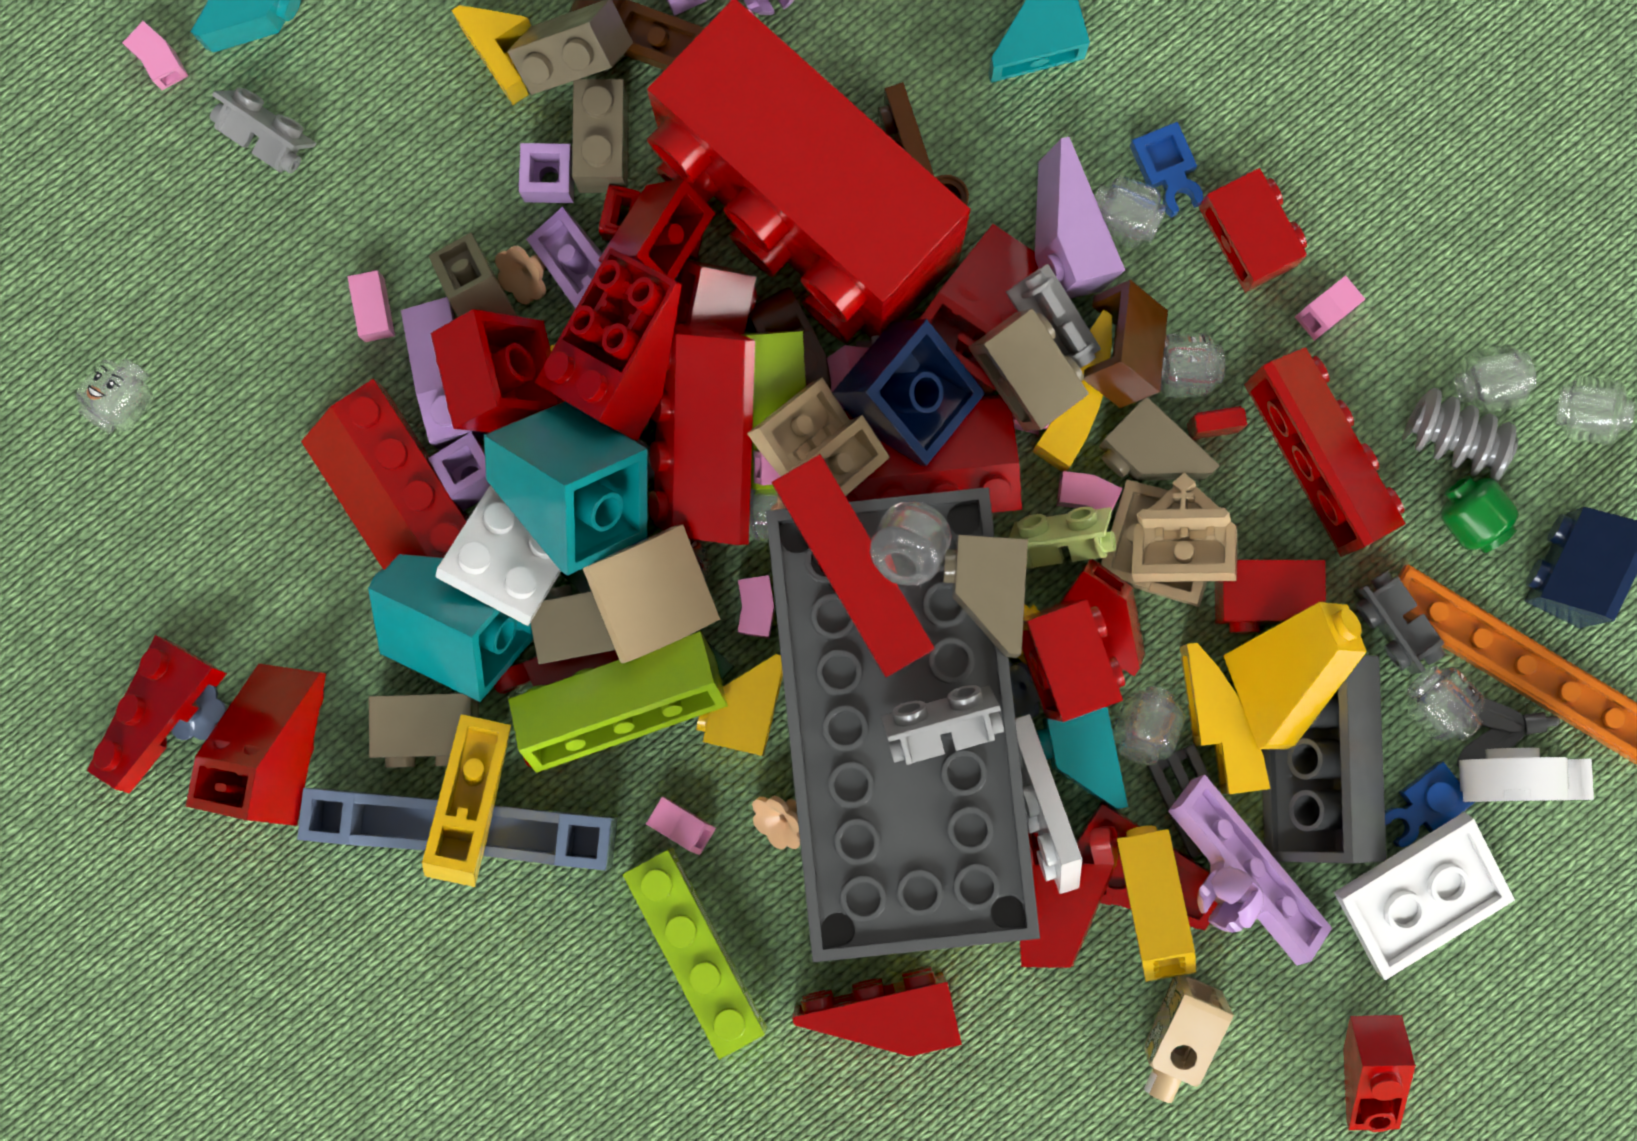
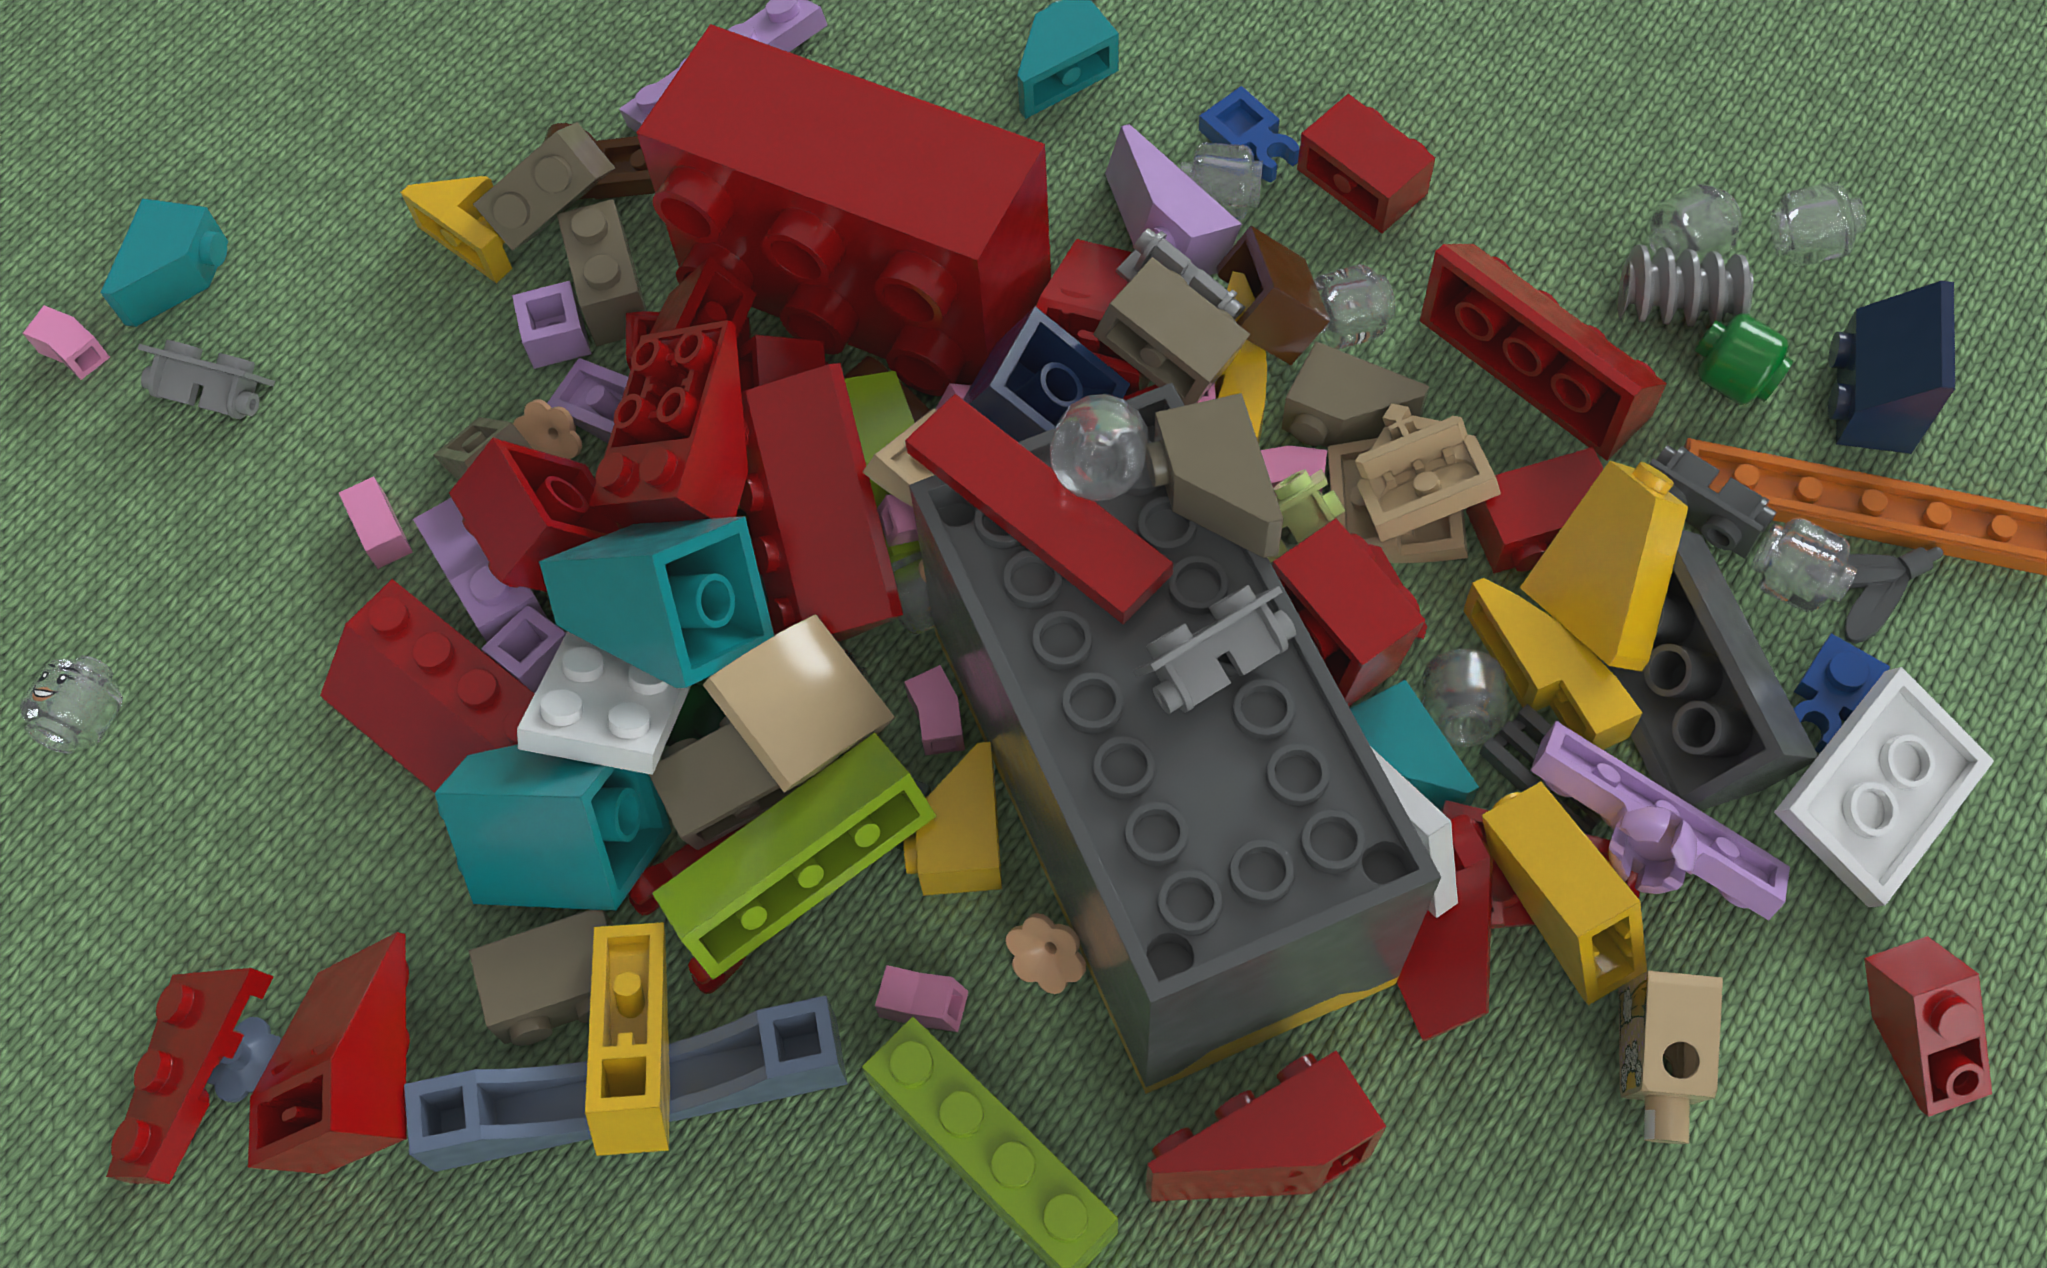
camera: 20 degrees left, 20 degrees down
red tile [1187,406,1248,440] -> none
bright pink piece [1295,275,1365,341] -> none
white piece [1459,748,1594,802] -> none

